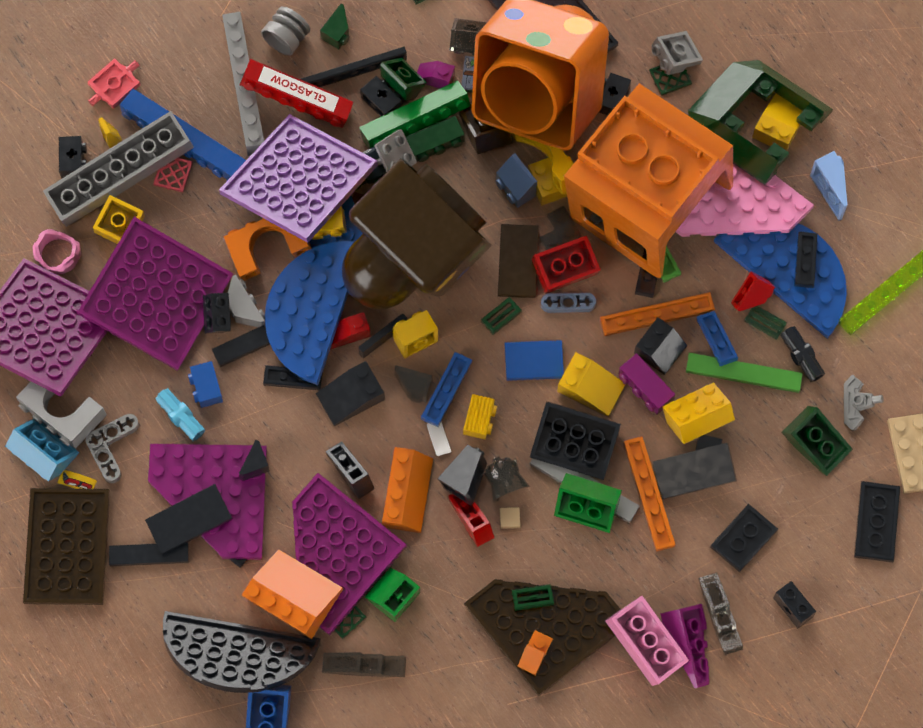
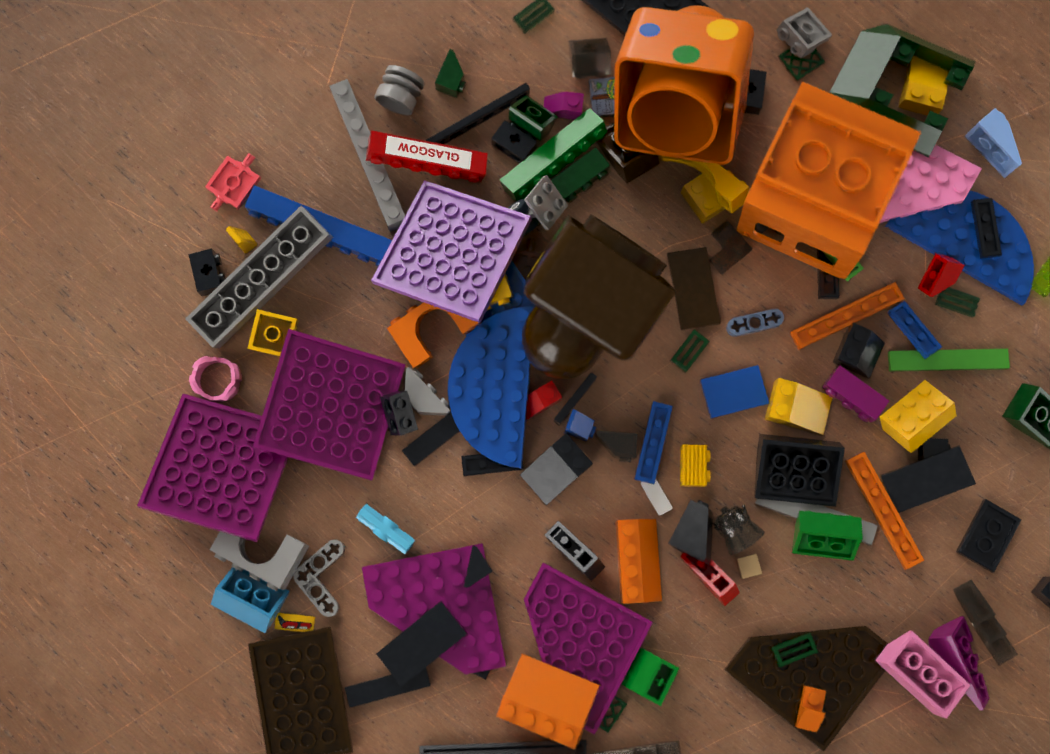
camera: 15 degrees left, 10 degrees up
coral window [153,157,193,192] -> none
blue brick [188,361,223,408] -> none
yellow brick [393,310,438,359] -> none
medium blue slope [495,153,537,208] -> none
red brick [531,235,601,294] -> none
black piece [780,326,825,383] -> none
none -> blue slope [564,409,596,441]

